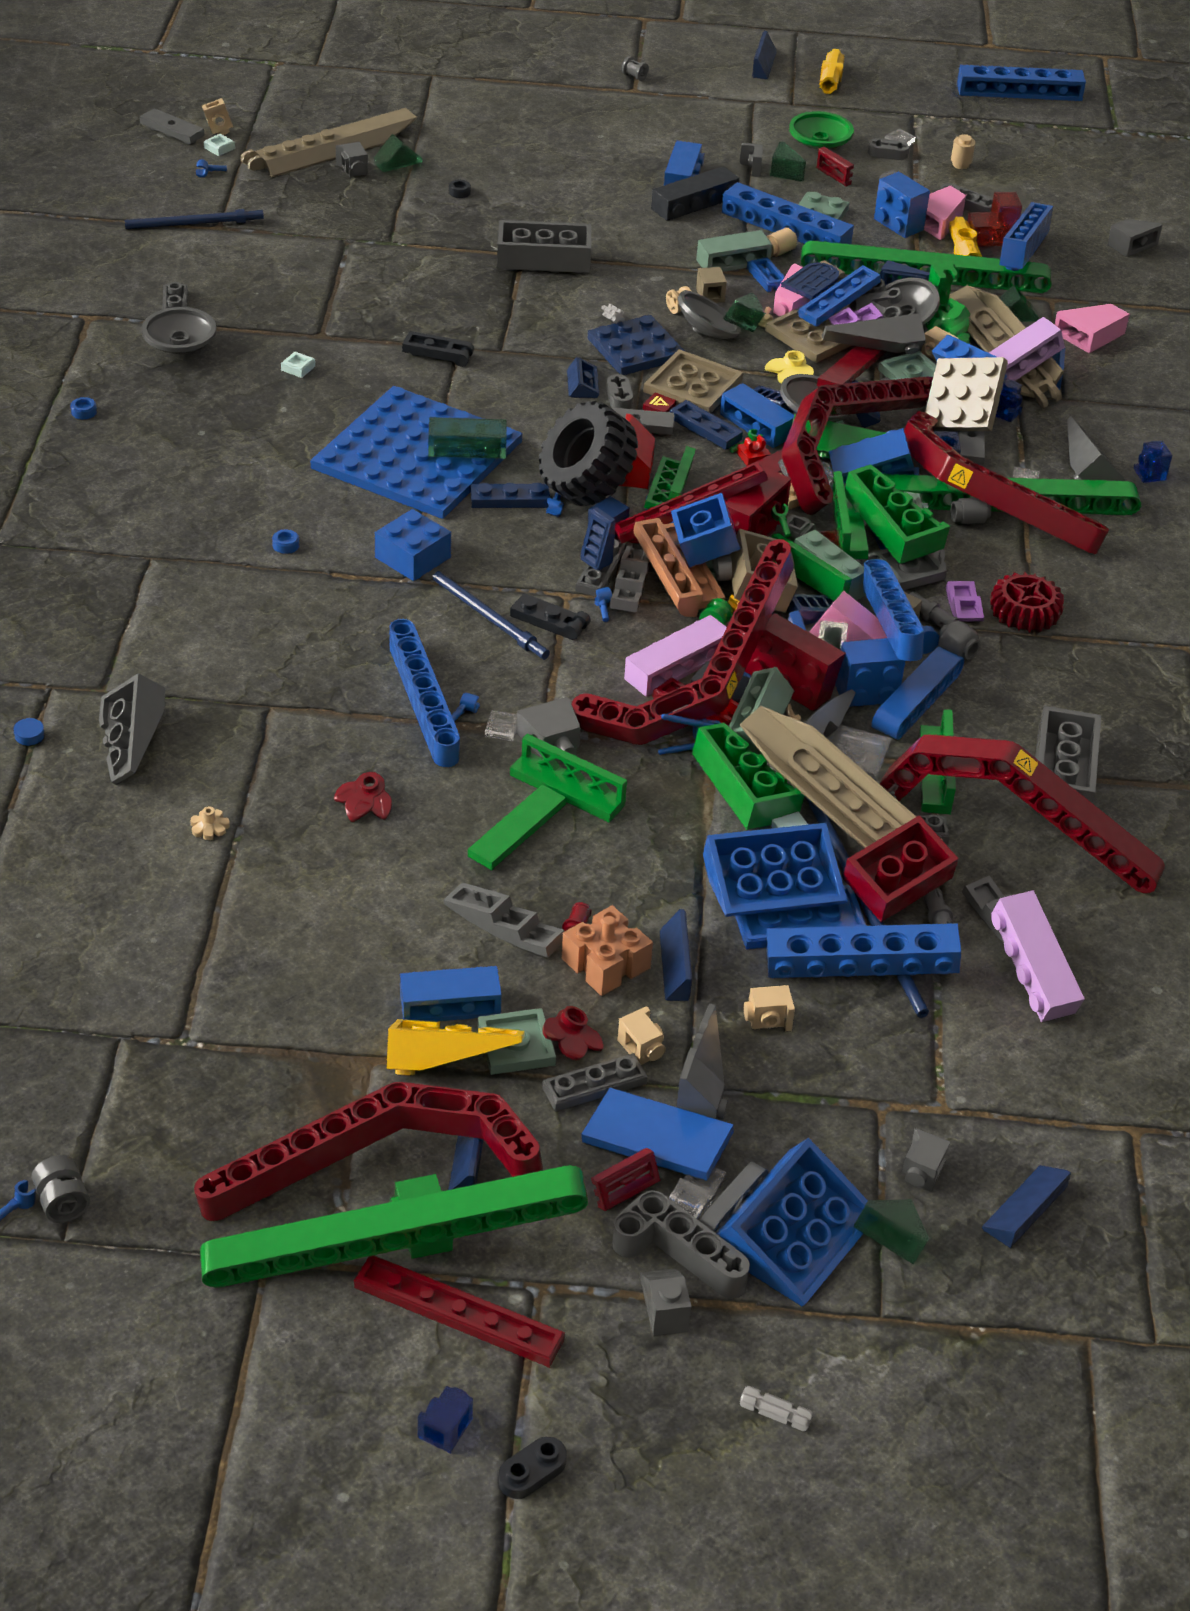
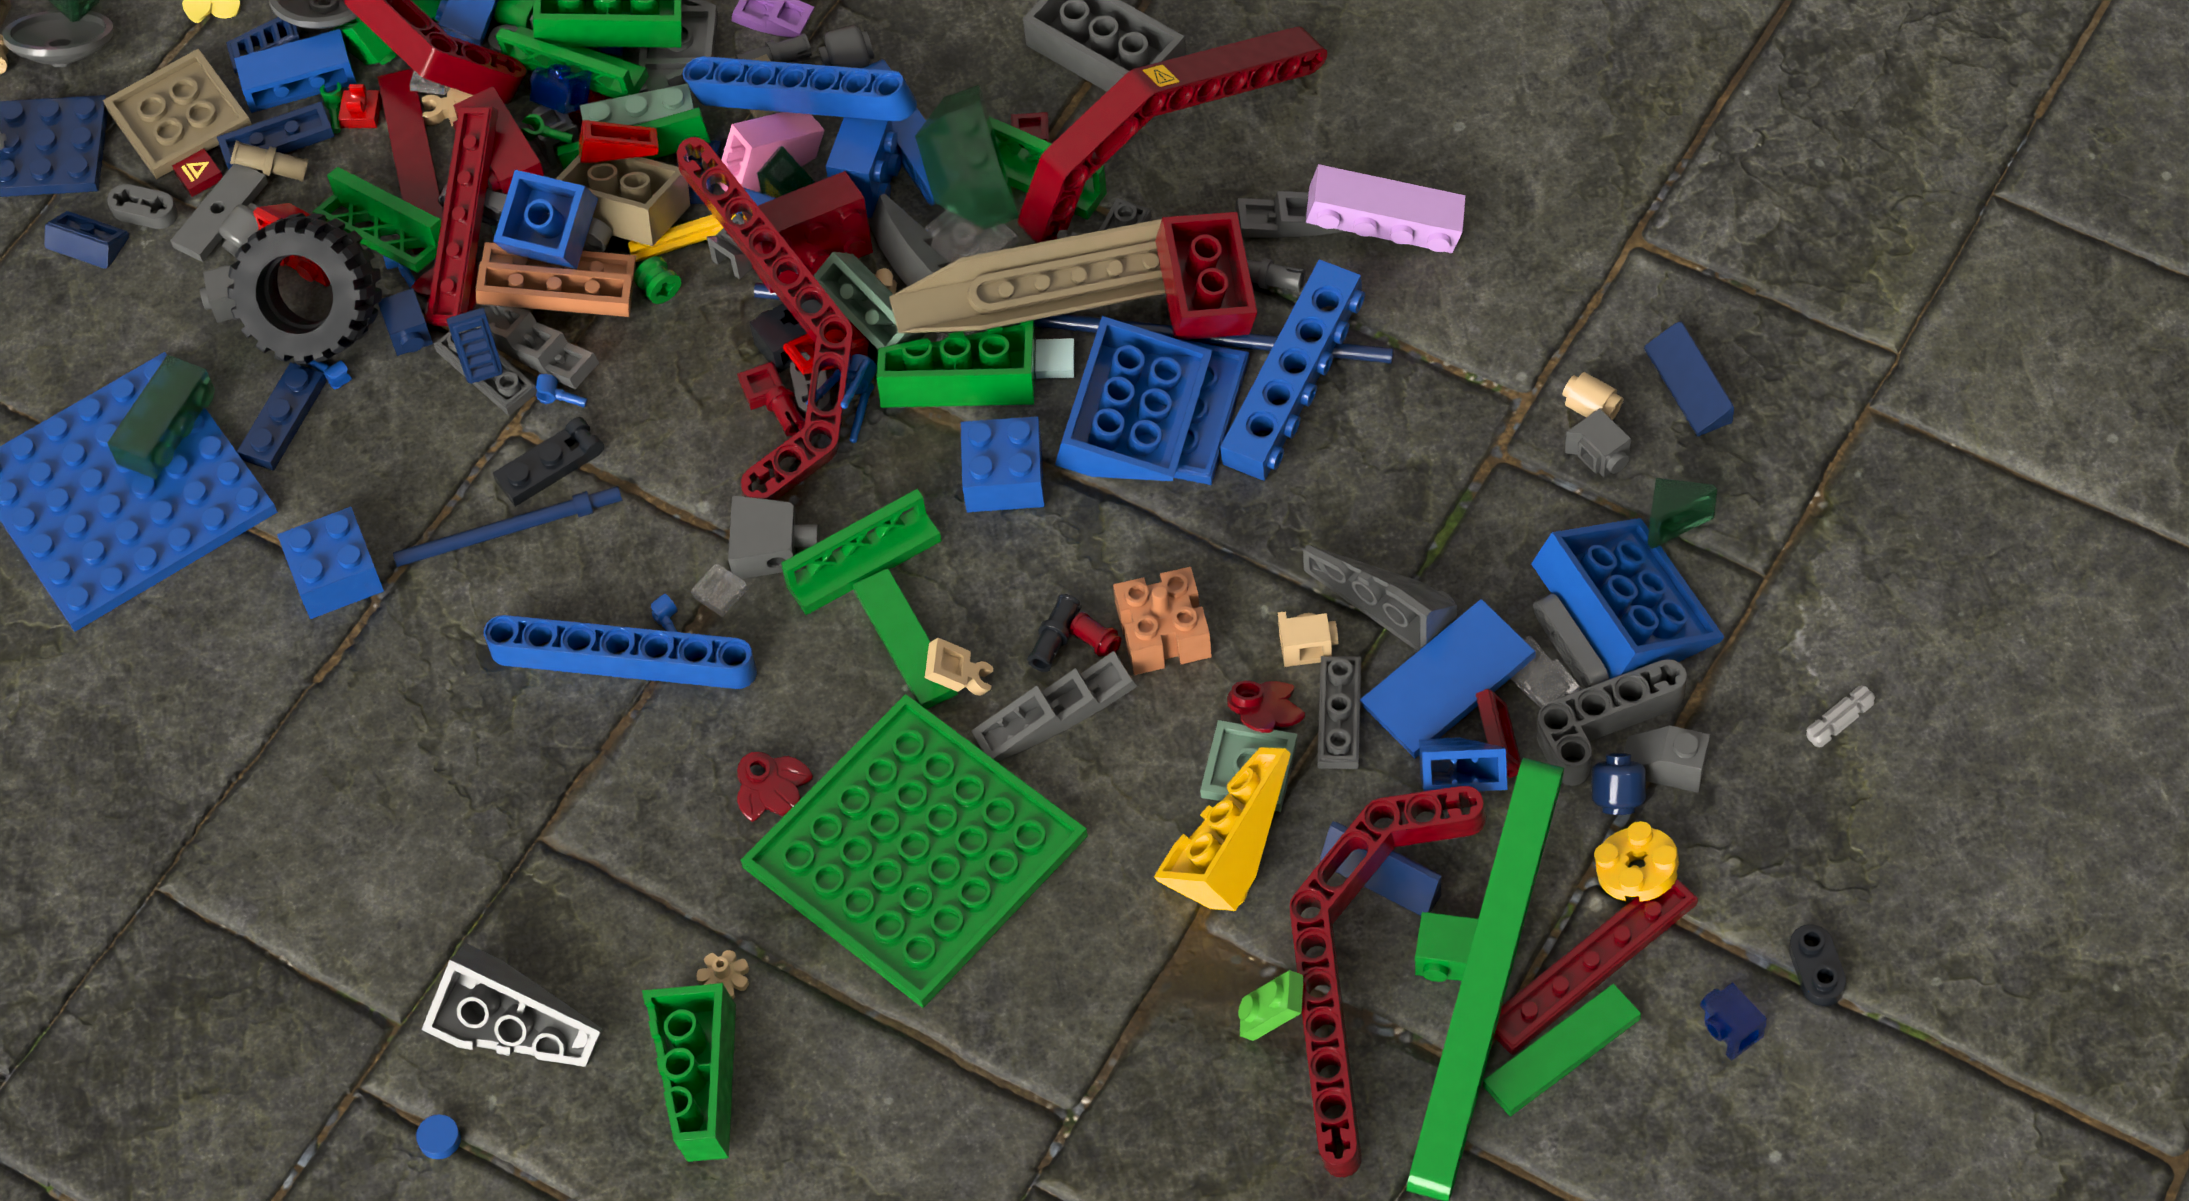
camera: 55 degrees left, 15 degrees up
blue tile [272,529,299,554] -> none
blue brick [400,966,502,1022] -> none
lavender brick [624,615,727,697] -> none
dark blue slope [660,909,692,1001] -> none
tan brick [744,985,795,1031] -> none
none -> dark tan pin [230,140,309,182]
none -> clear blue brick [530,64,592,114]
none -> red slope [579,120,659,163]
none -> green wedge [642,983,736,1162]
none -> green plate [740,694,1088,1008]
none -> clear green wedge [915,85,1020,230]
none -> tan plate [925,638,993,696]
none -> blue brick [961,417,1044,512]
none -> black pin [1027,594,1082,672]
none -> bright green plate [1238,970,1303,1041]
none -> blue slope [1419,737,1508,792]
none -> green tile [1483,984,1641,1117]
none -> tan brick [1562,372,1624,421]
none -> dark blue head [1592,753,1646,815]
none -> yellow plate [1594,821,1679,901]

